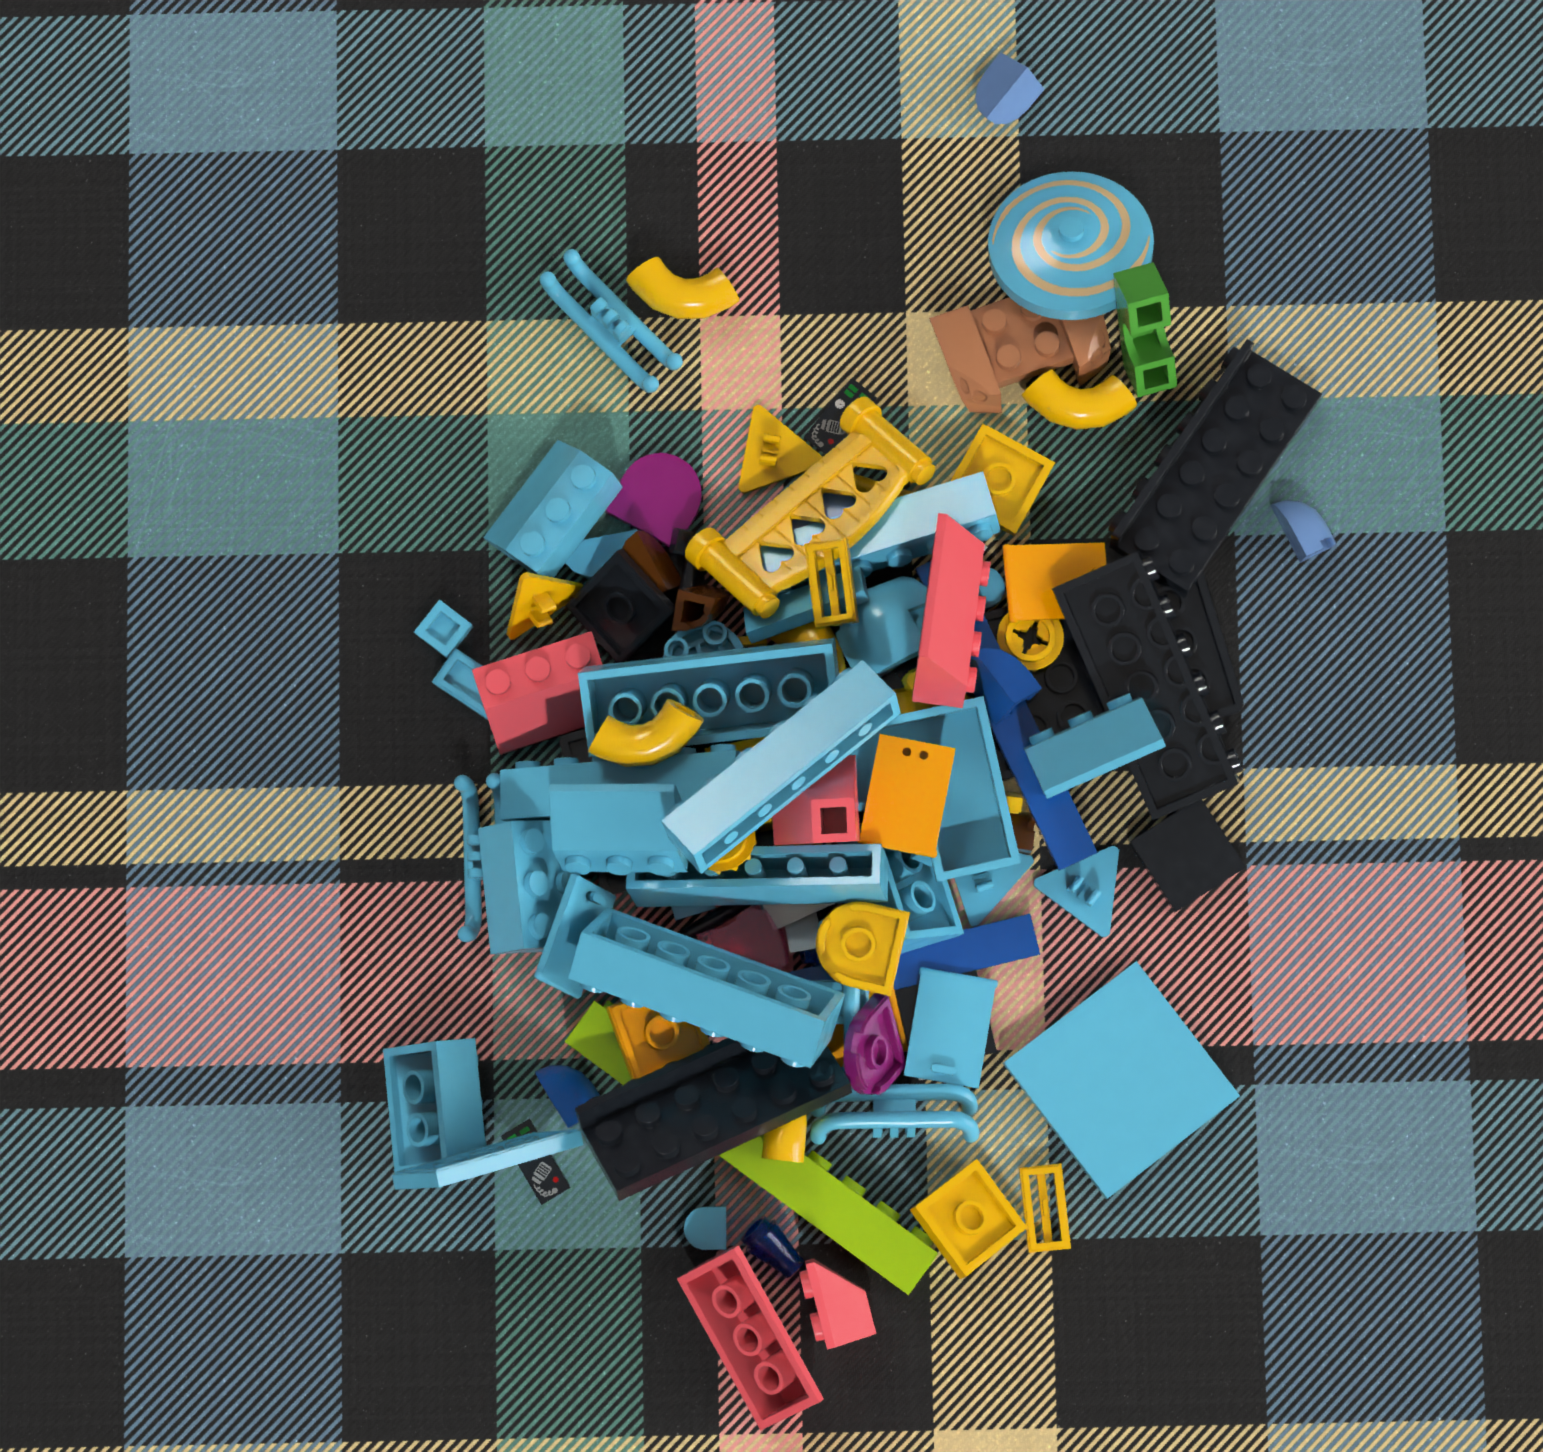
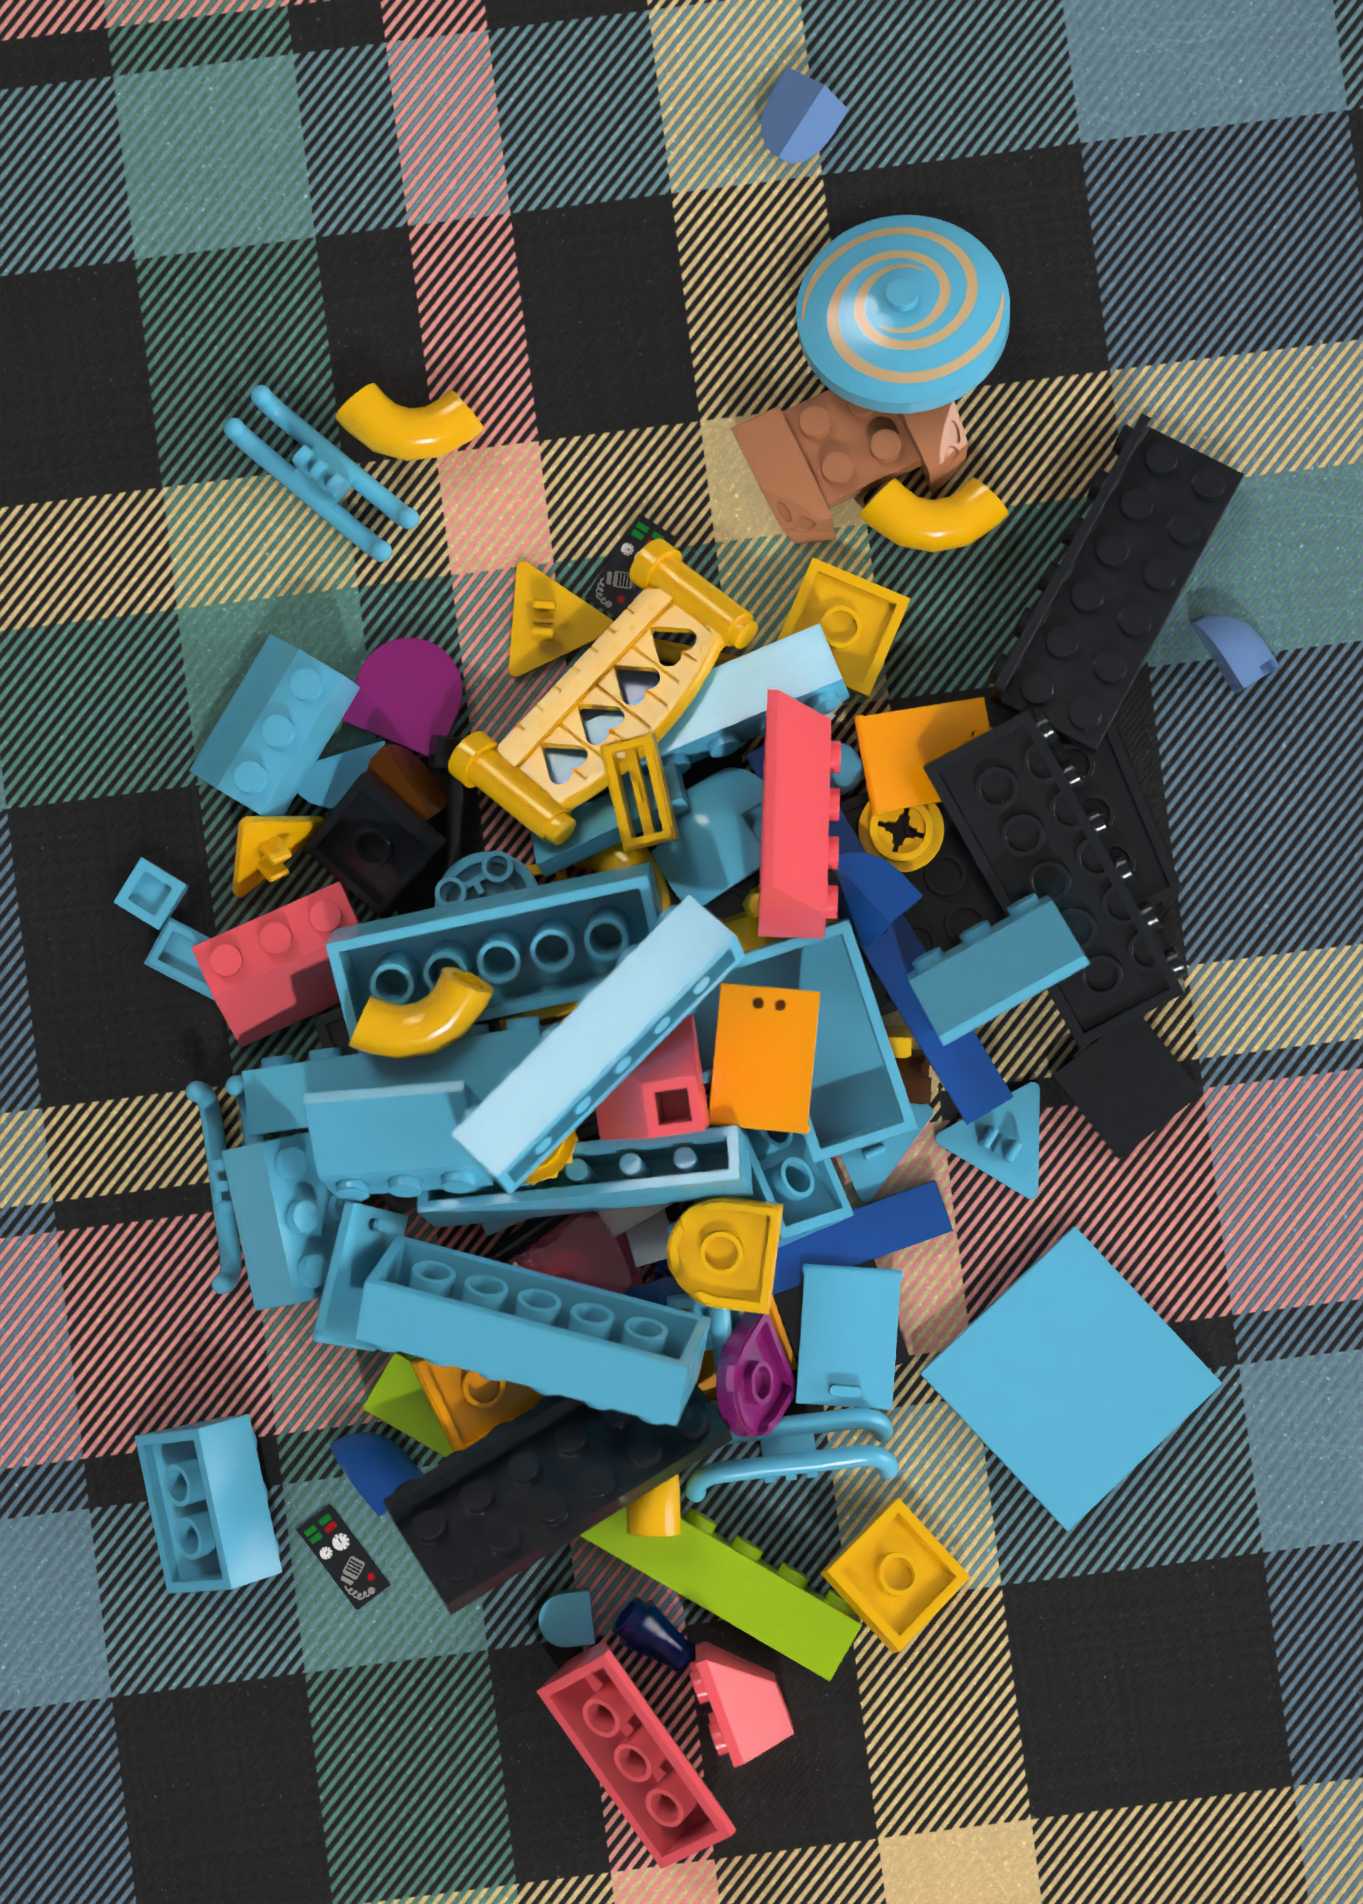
camera: 10 degrees left, 5 degrees up
medium azure tile [392,1129,584,1190] -> none
reddish brown brick [671,584,730,631] -> none
yellow tile [1018,1163,1071,1253] -> none
bright green arch [1113,262,1177,397] -> none

